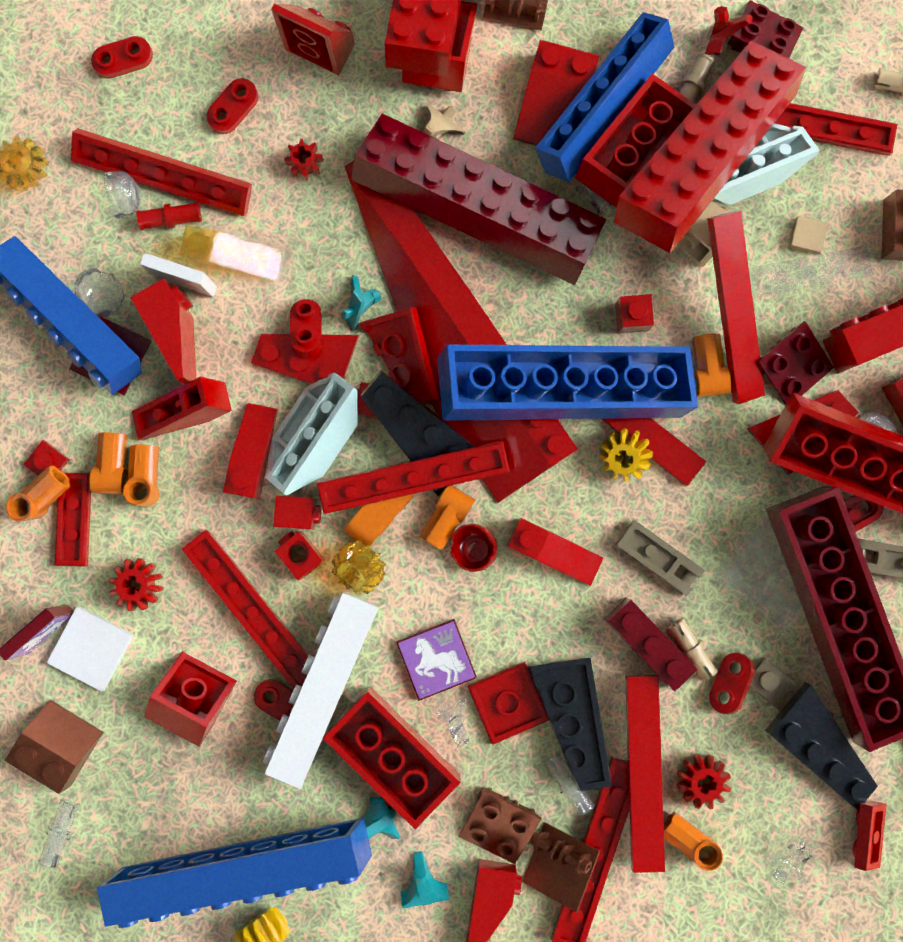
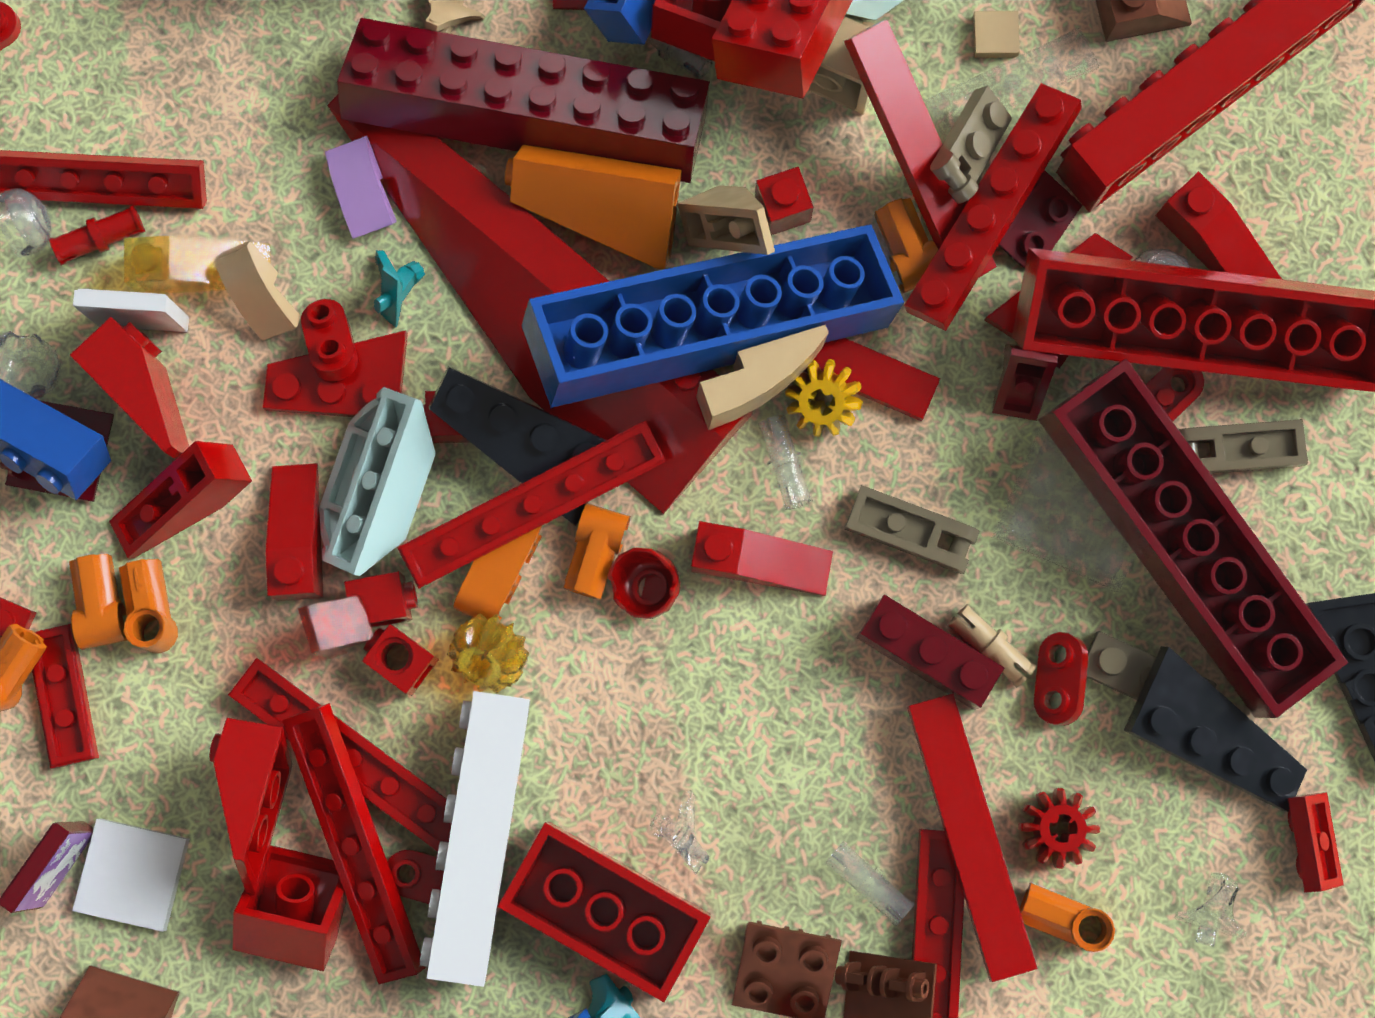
camera: 15 degrees left, 5 degrees down
red gear [108,558,164,611] -> none
red plate [207,78,258,134] -> none
red gear [284,139,324,181] -> none
red wing [359,307,439,403] -> none
tile [396,619,477,701] -> none
red tile [467,661,549,745] -> none
black wing [527,658,612,791] -> none
none -> red slope [209,718,292,895]
none -> tan slope [213,241,301,341]
none -> red plate [282,703,426,985]
none -> clear red slope [298,596,373,659]
none -> lavender slope [325,136,397,239]
none -> orange slope [505,144,682,270]
none -> tan slope [677,185,775,255]
none -> tan slope [696,325,828,430]
none -> clear pin [758,415,813,510]
none -> red plate [904,83,1082,331]
none -> dark tan plate [930,85,1012,204]
none -> dark red slope [992,344,1058,421]

